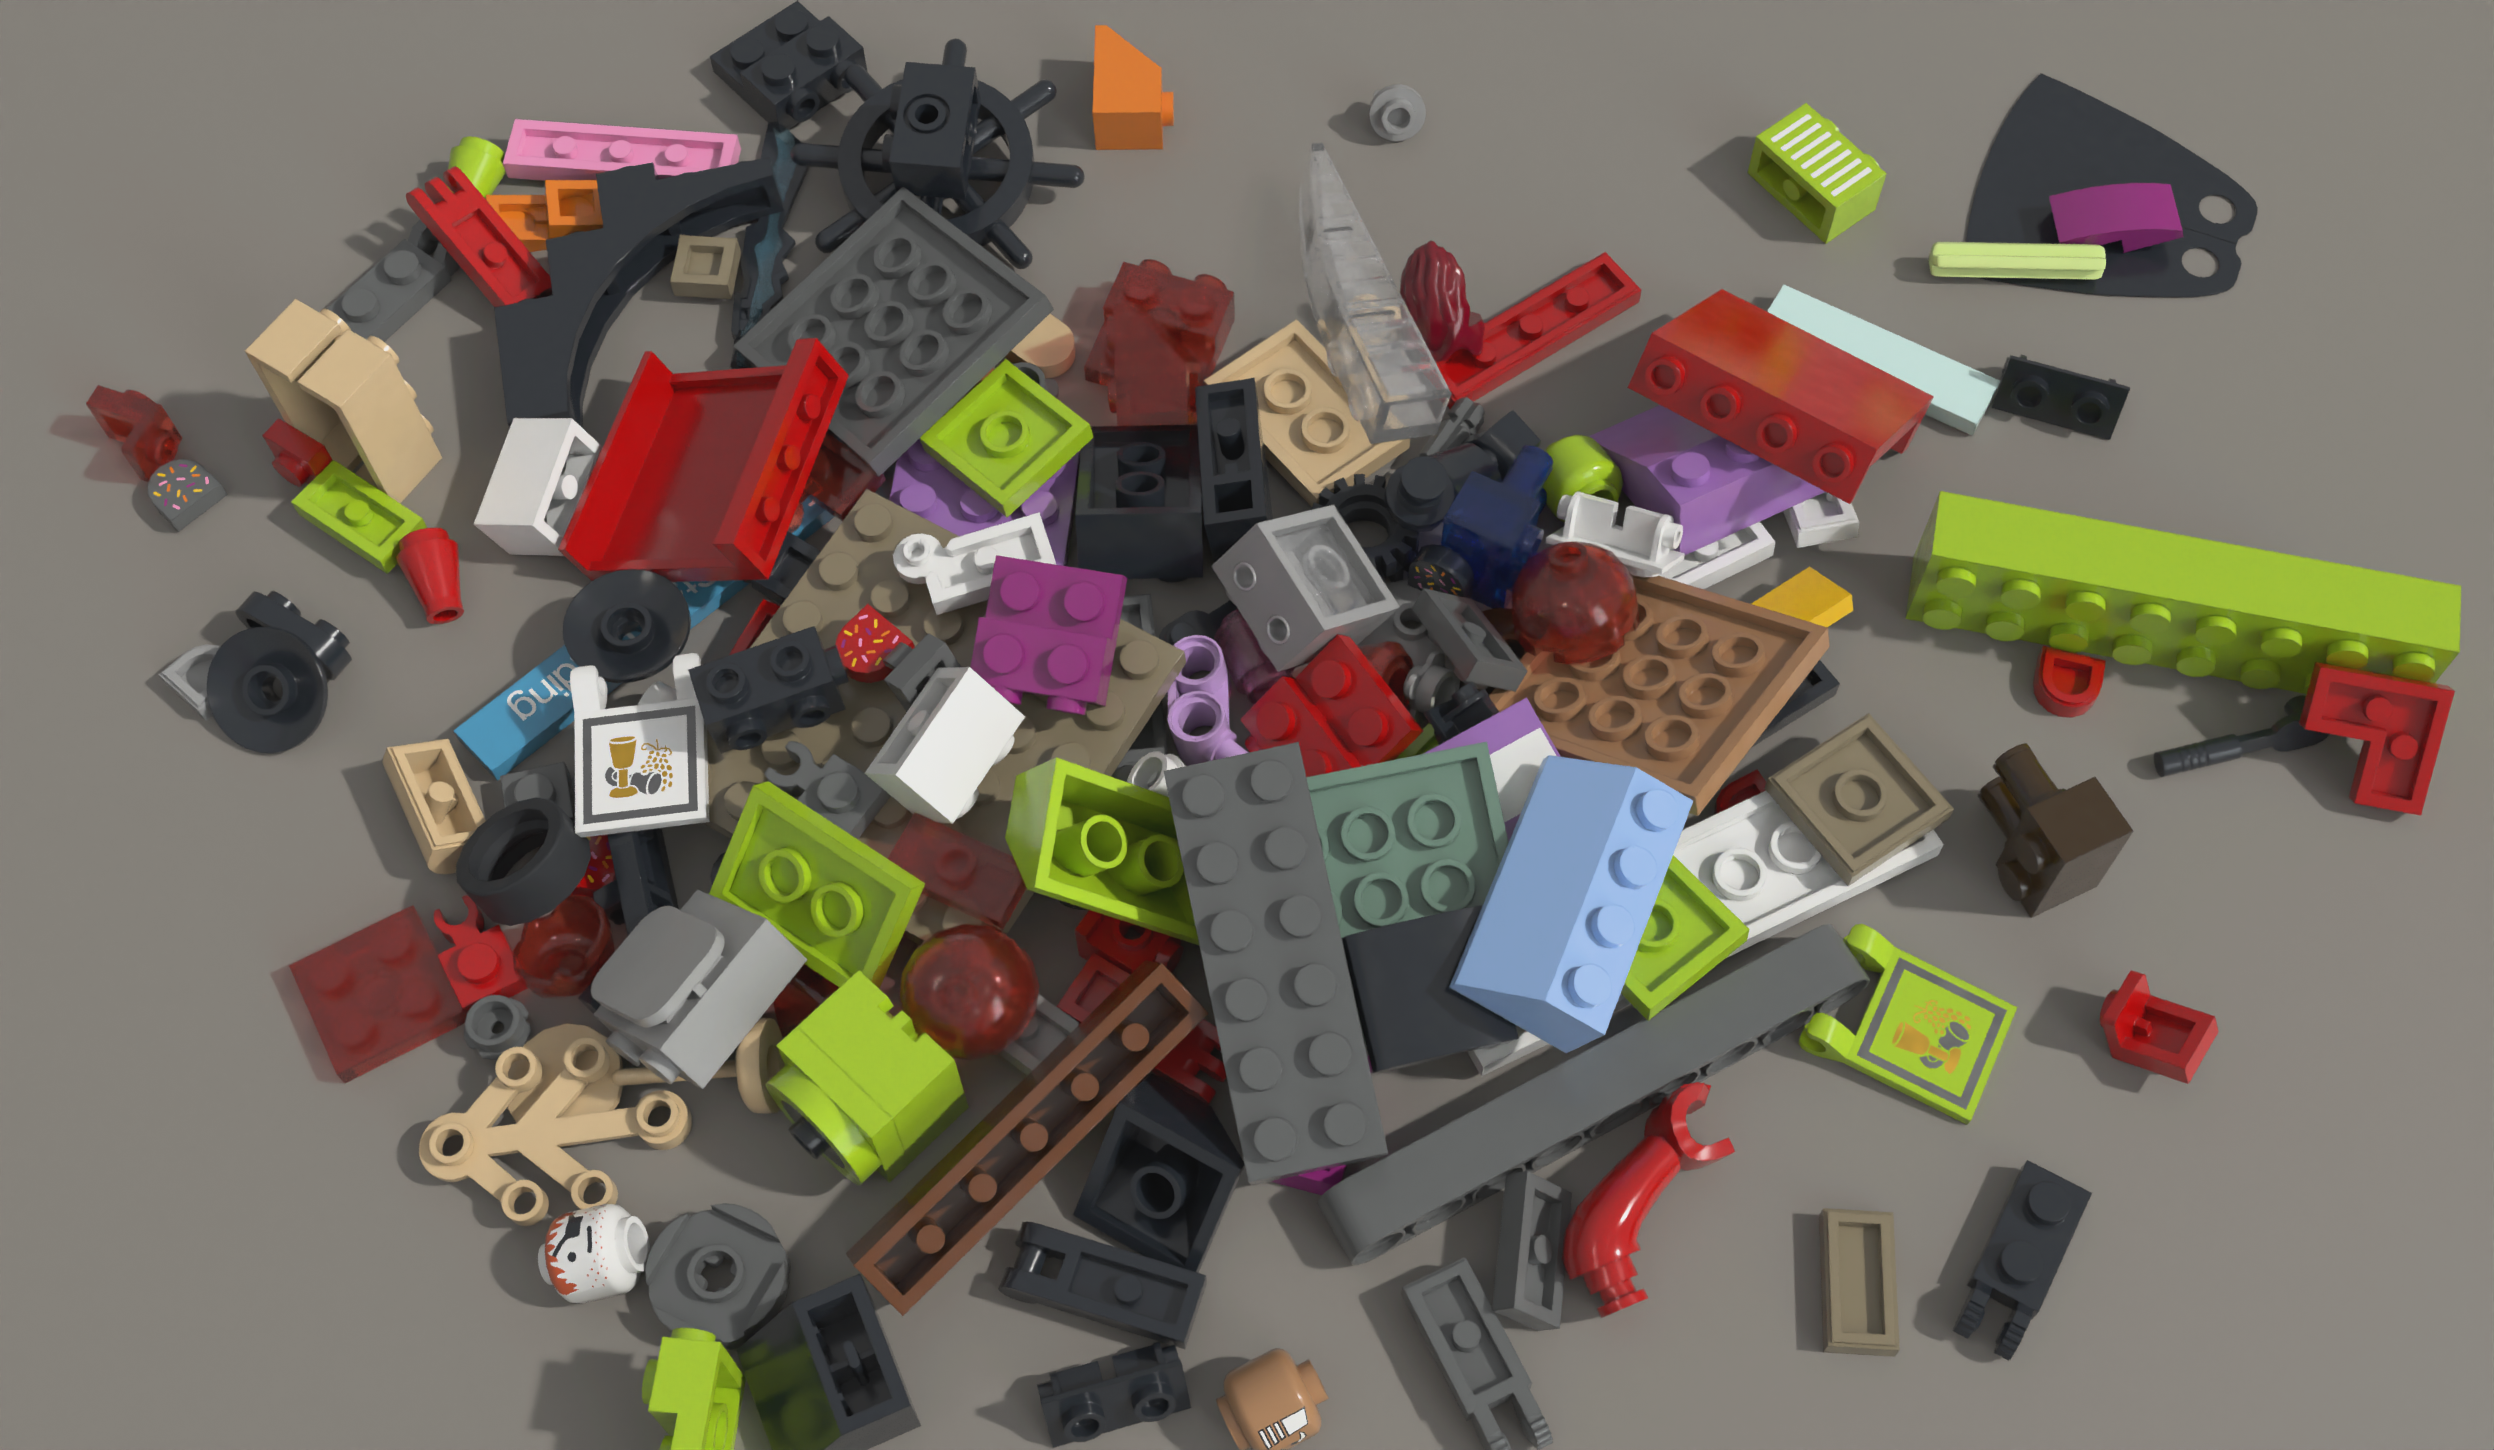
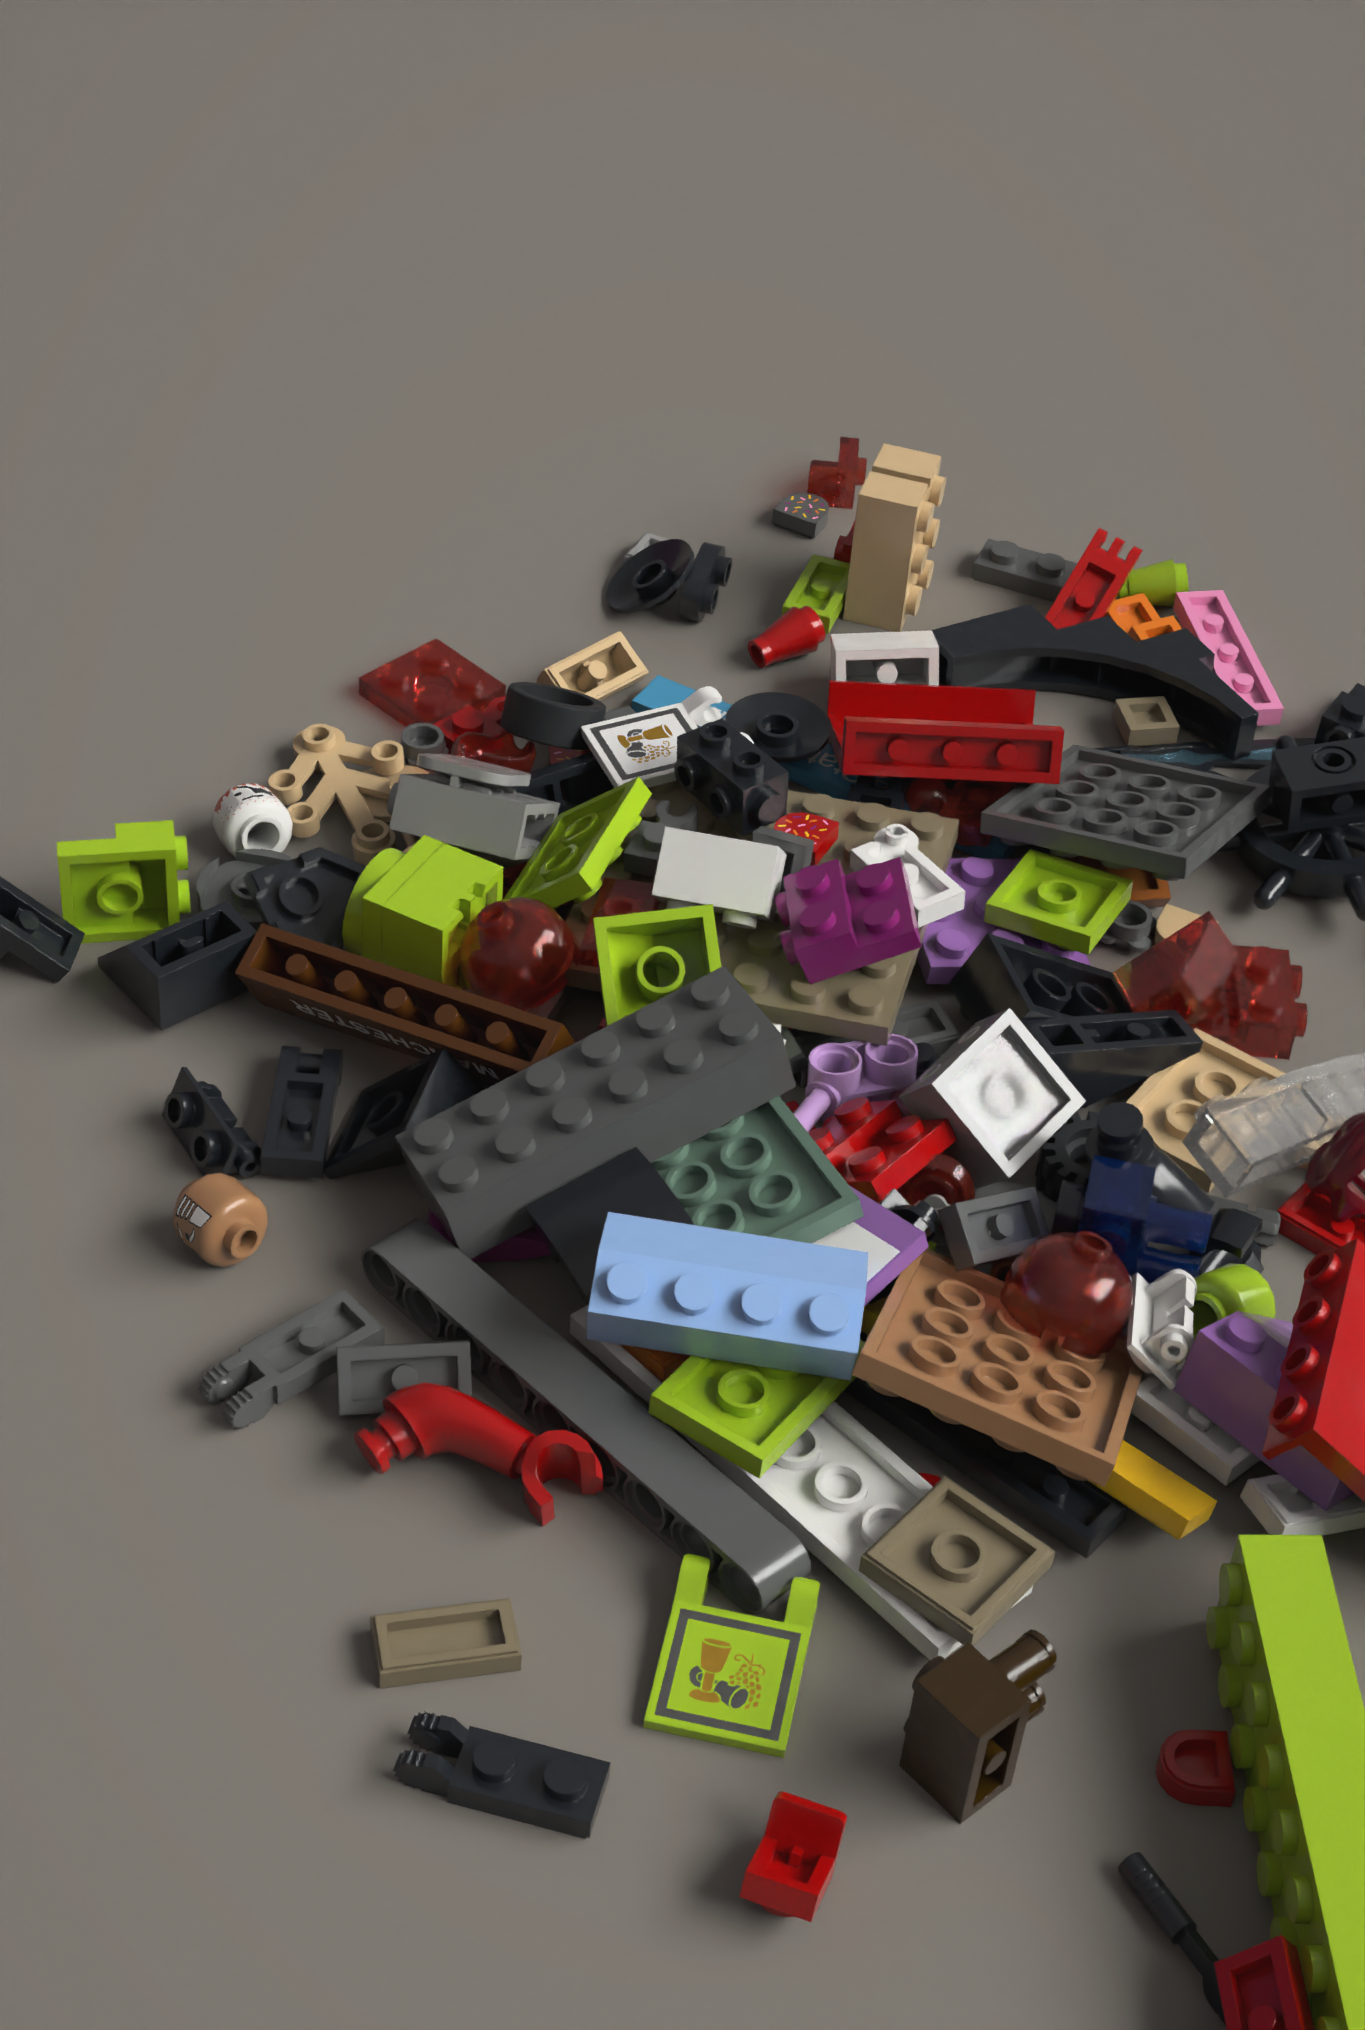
camera: 70 degrees right, 20 degrees down
none -> black plate [244,847,366,950]

